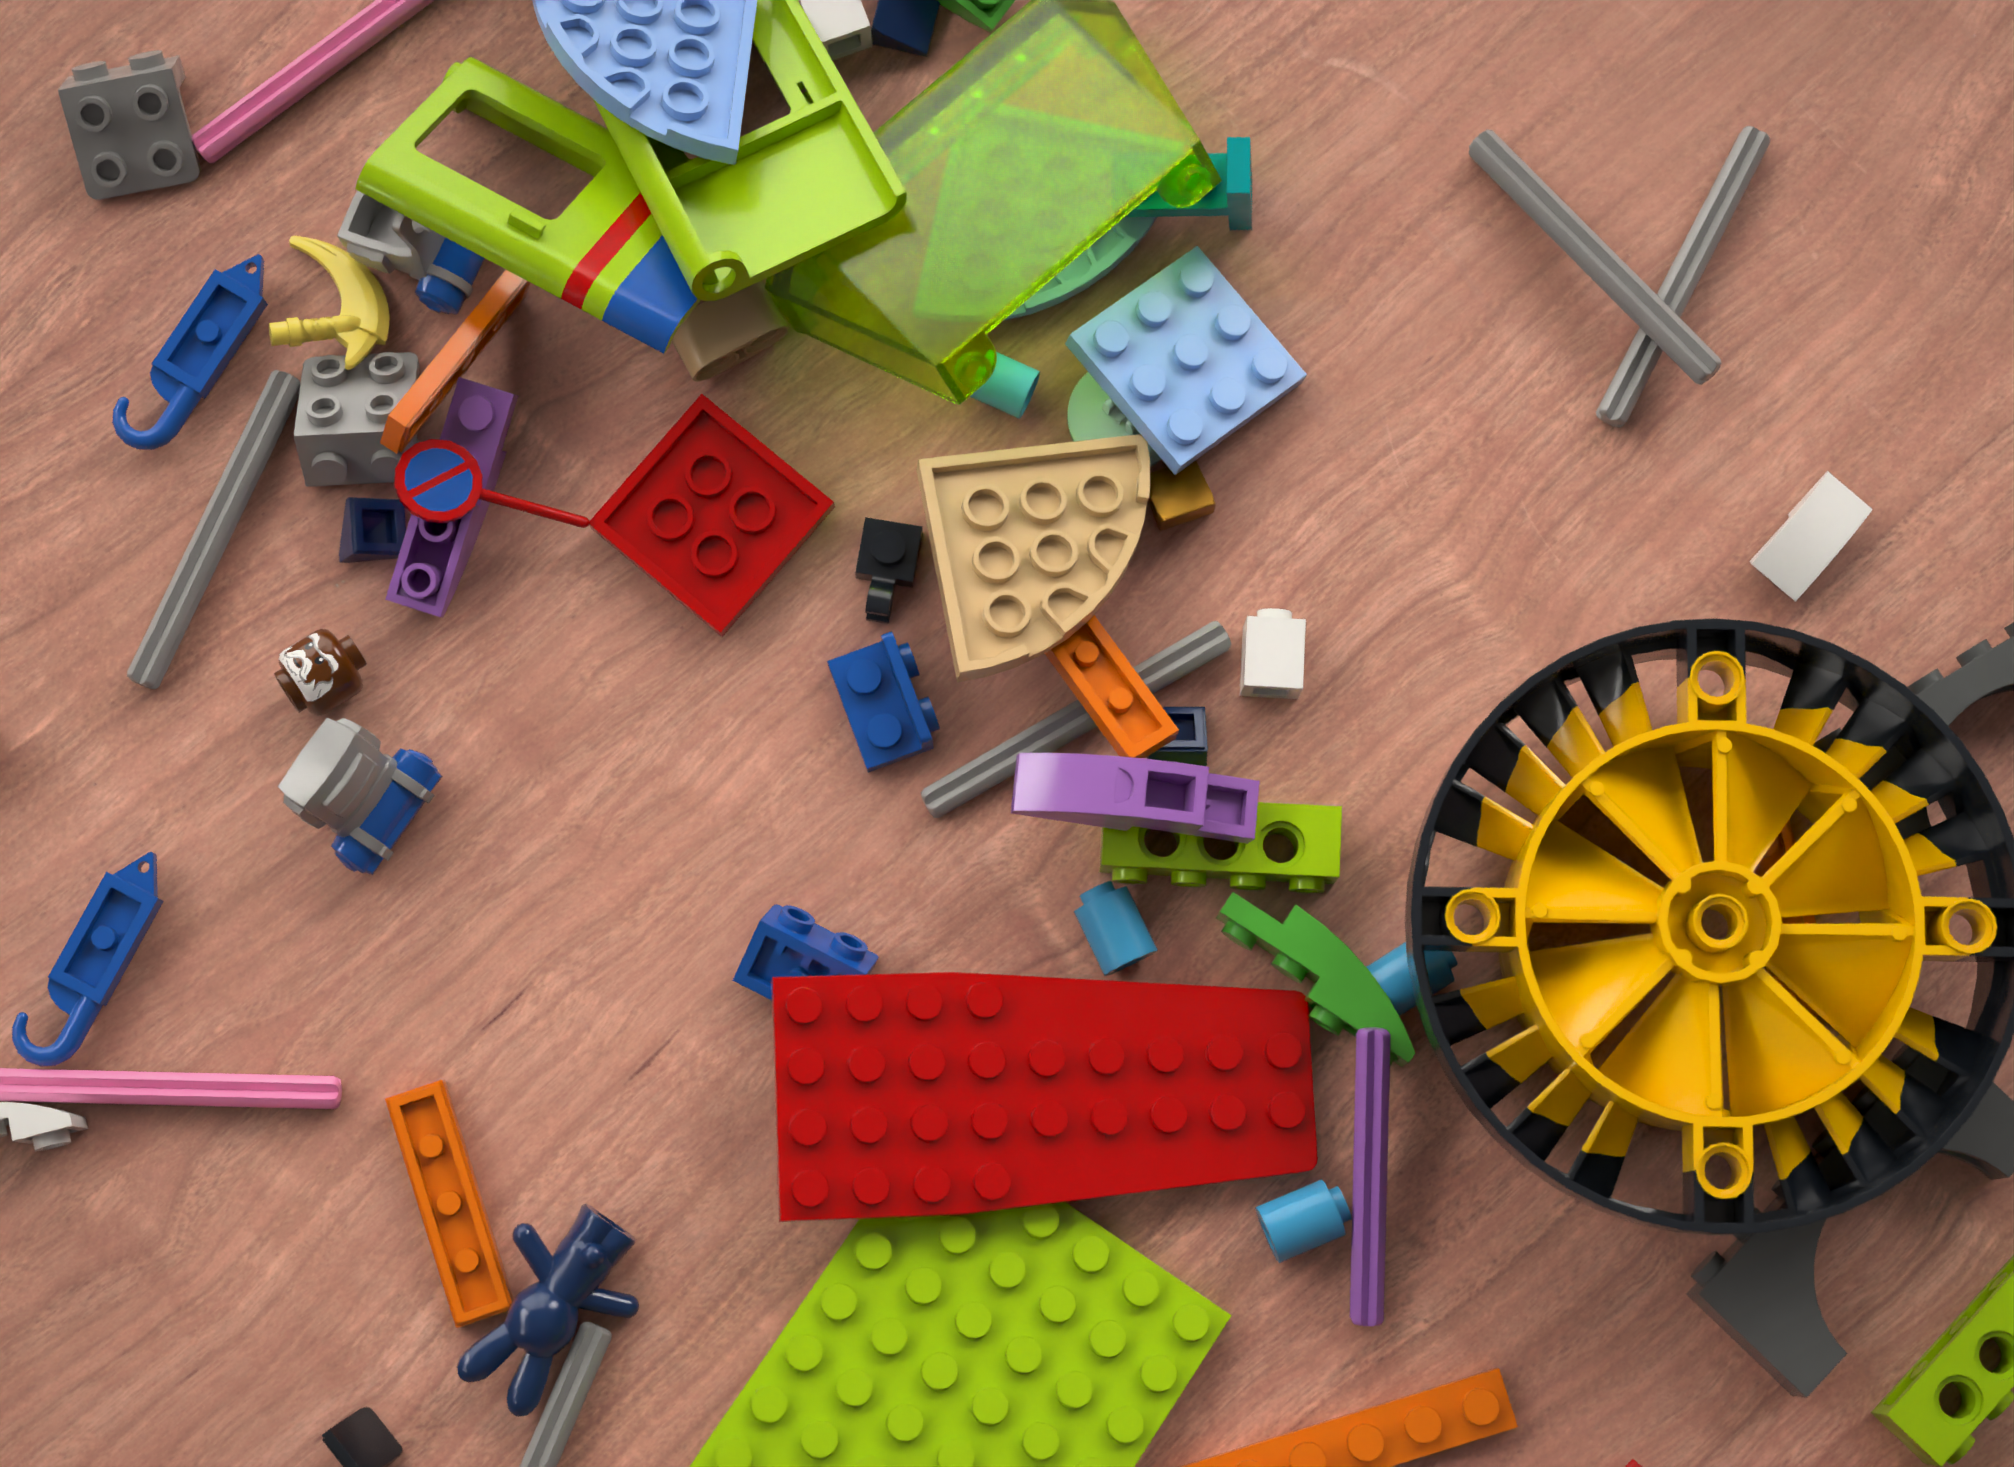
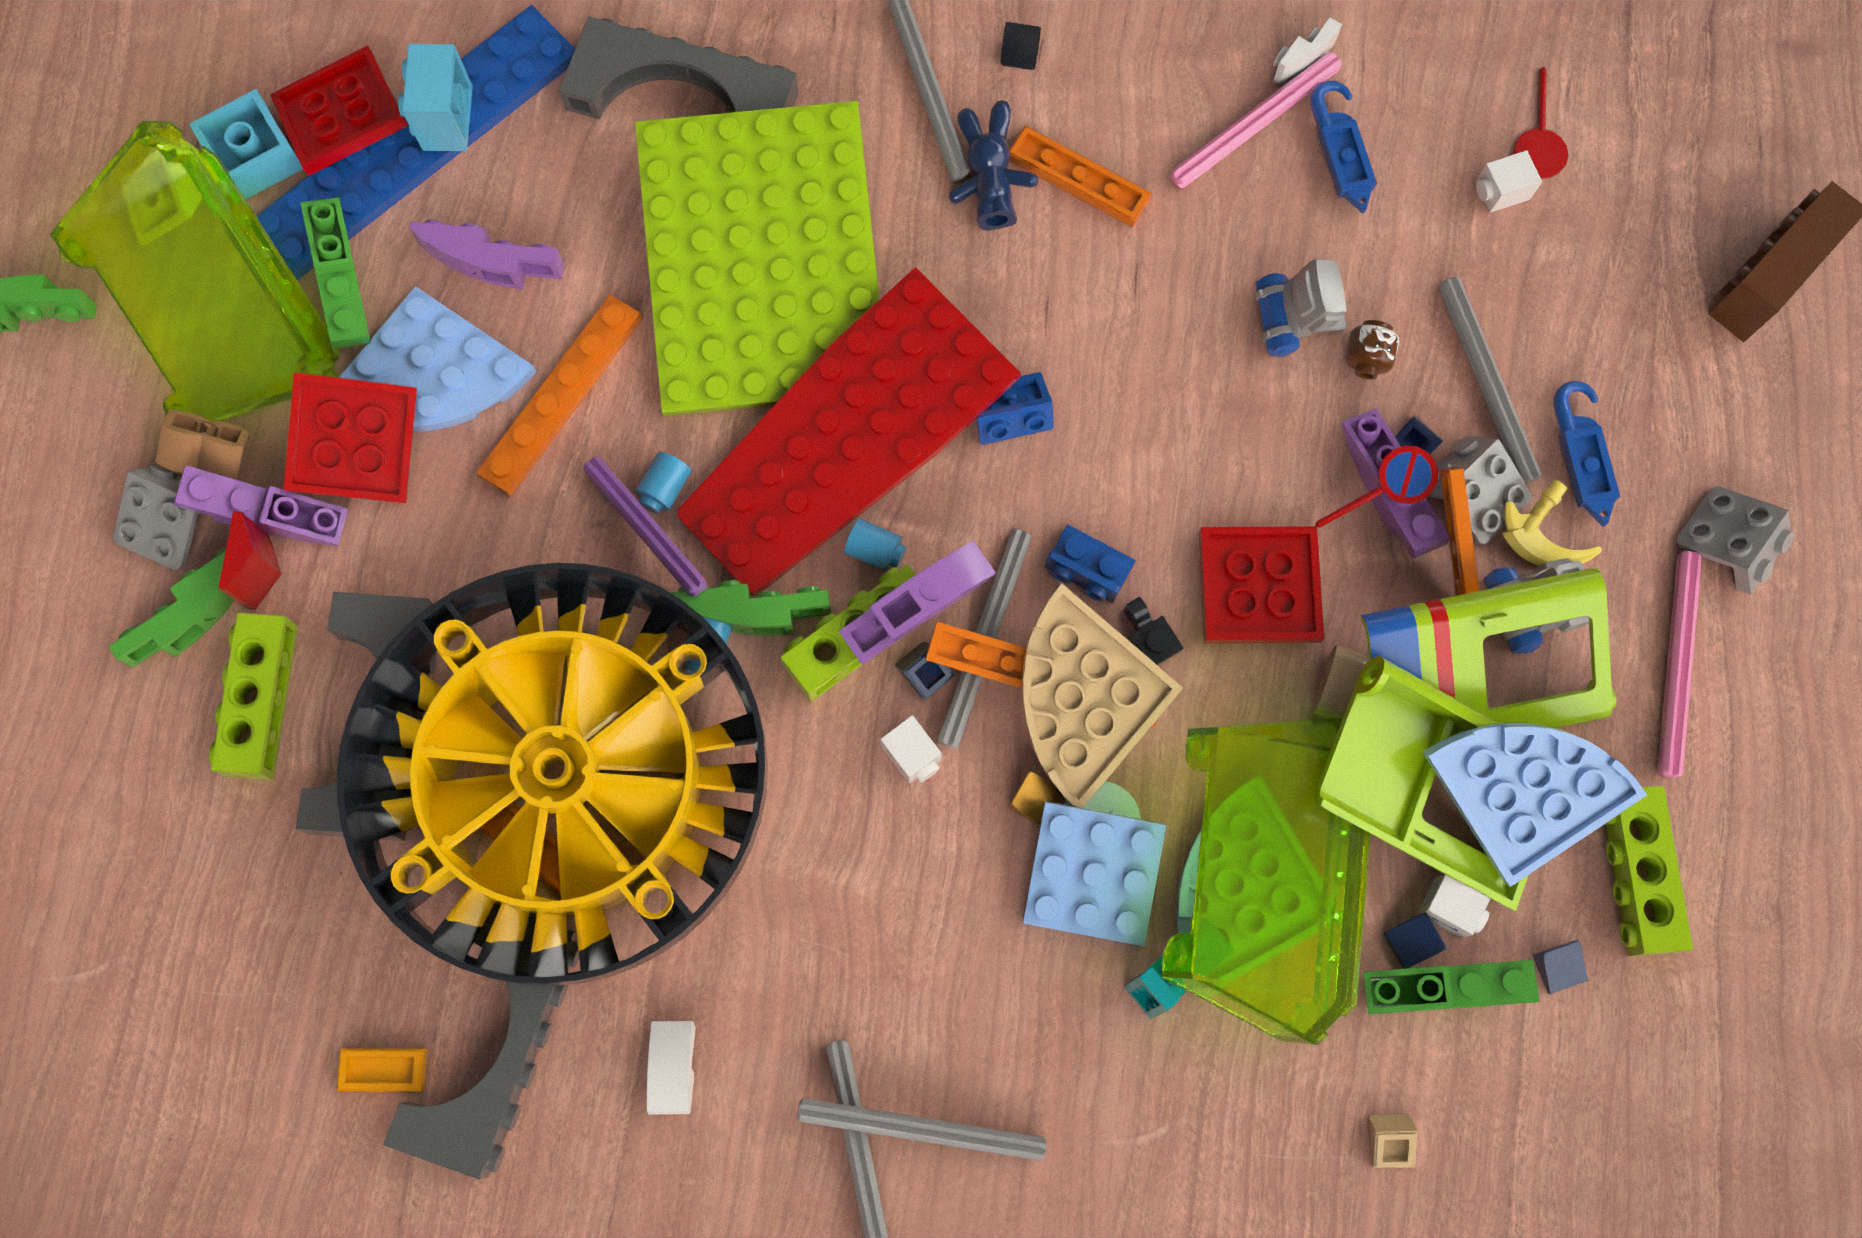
camera: 140 degrees right, 5 degrees down
beam [967,348,1041,419] -> none

